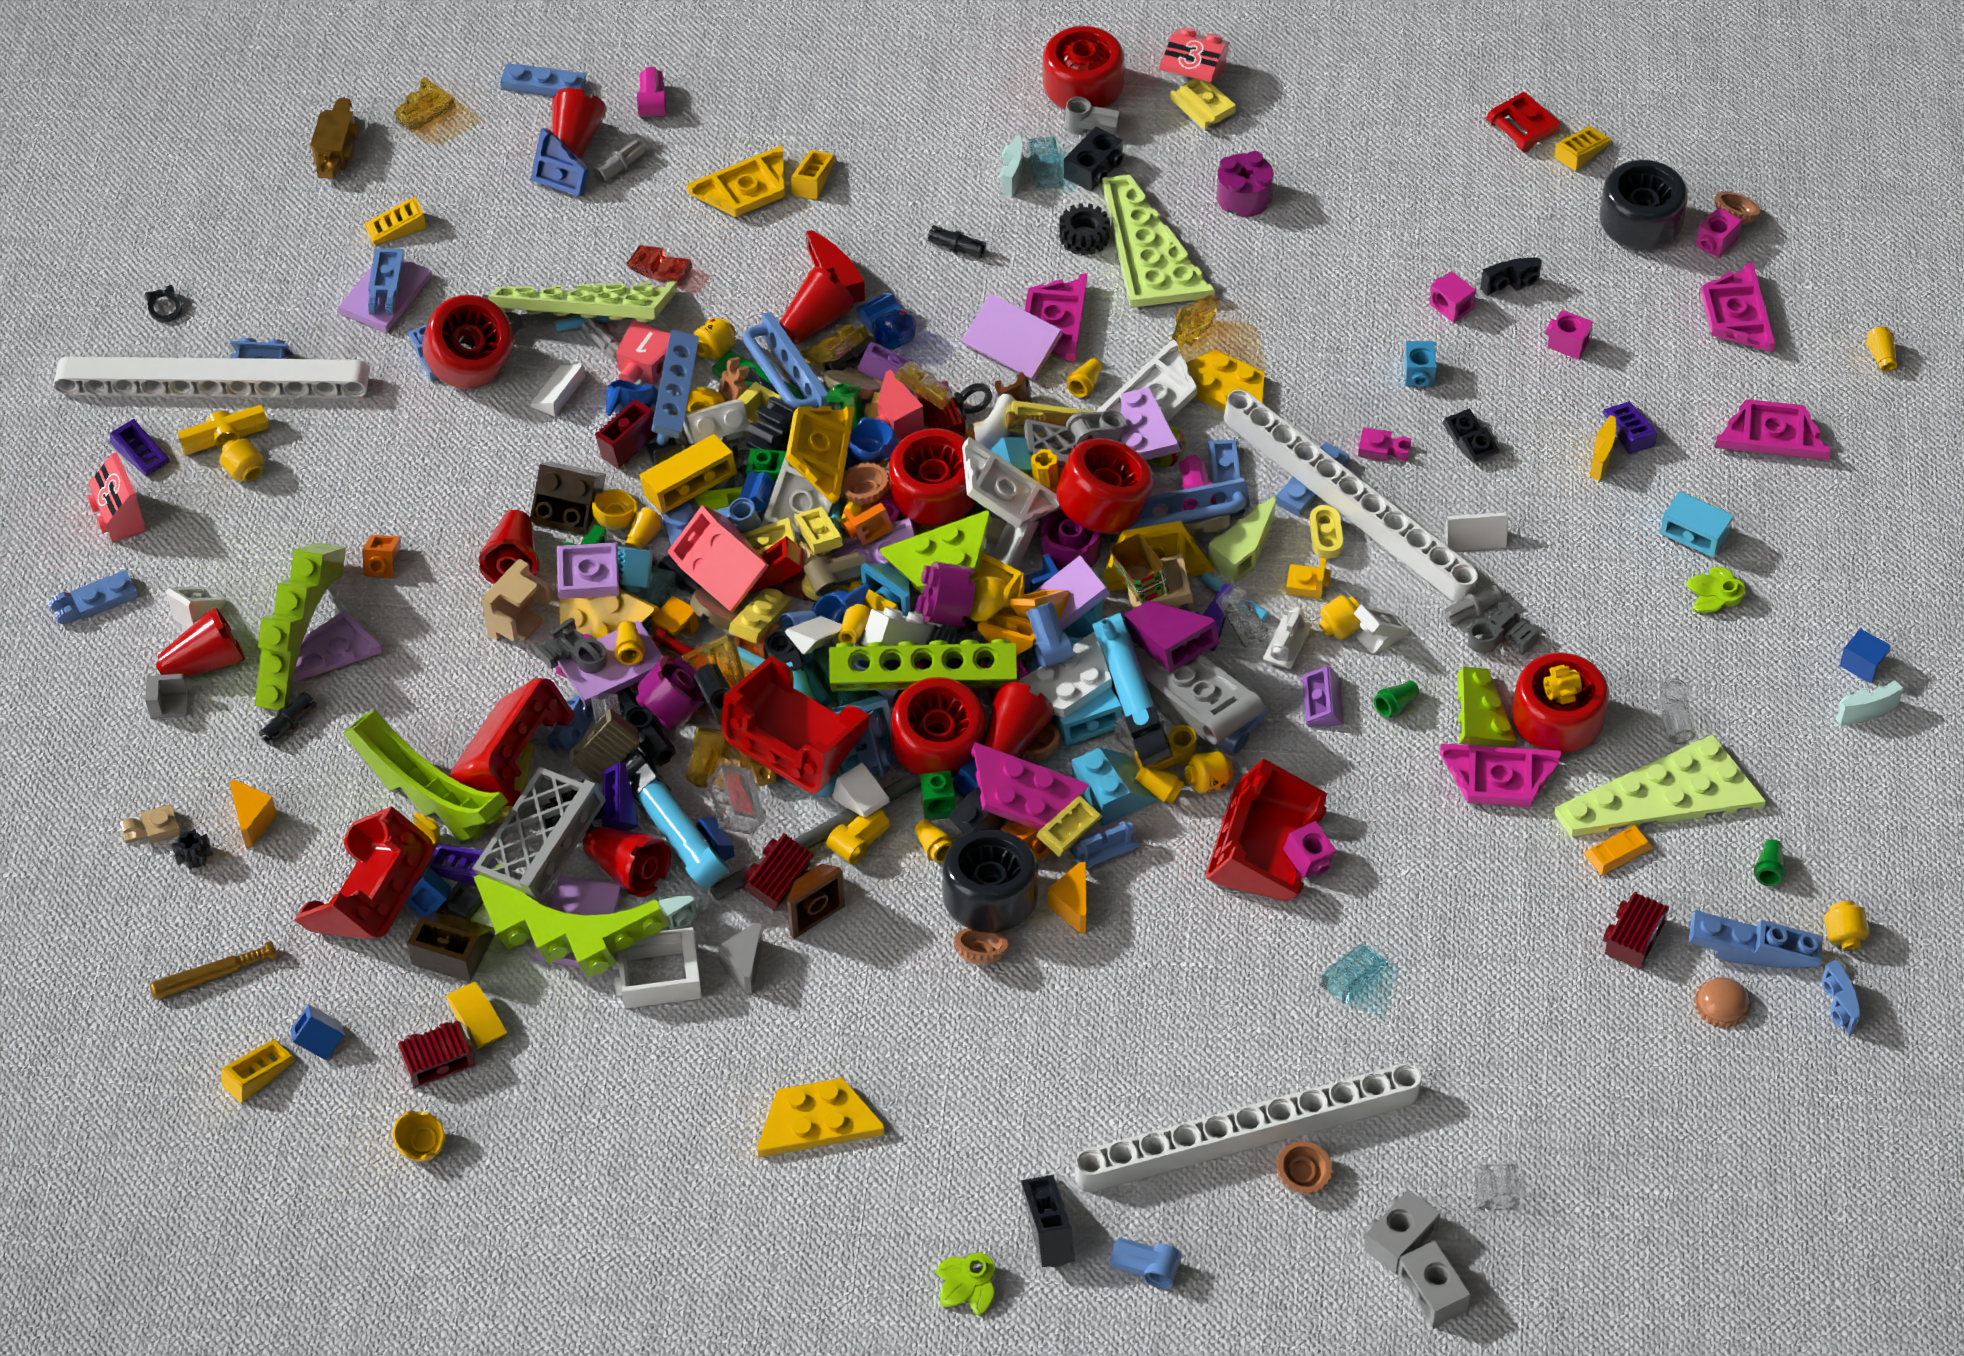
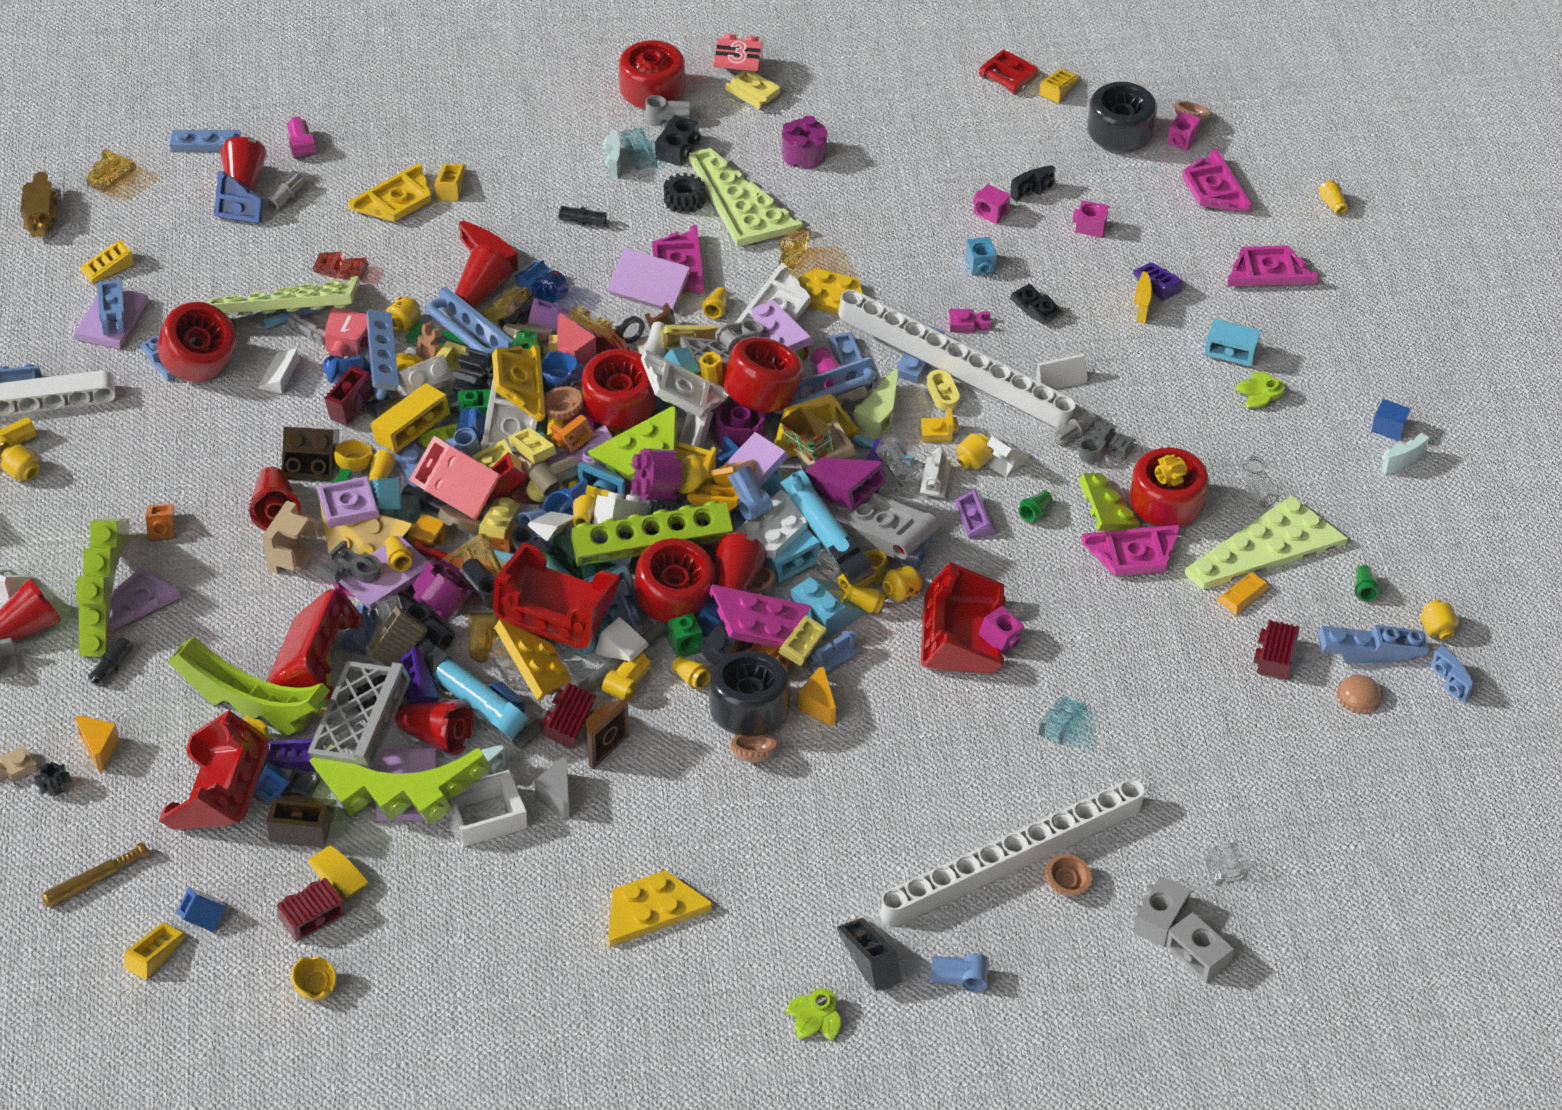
camera: 15 degrees left, 5 degrees down
none -> yellow wing [494,620,572,701]

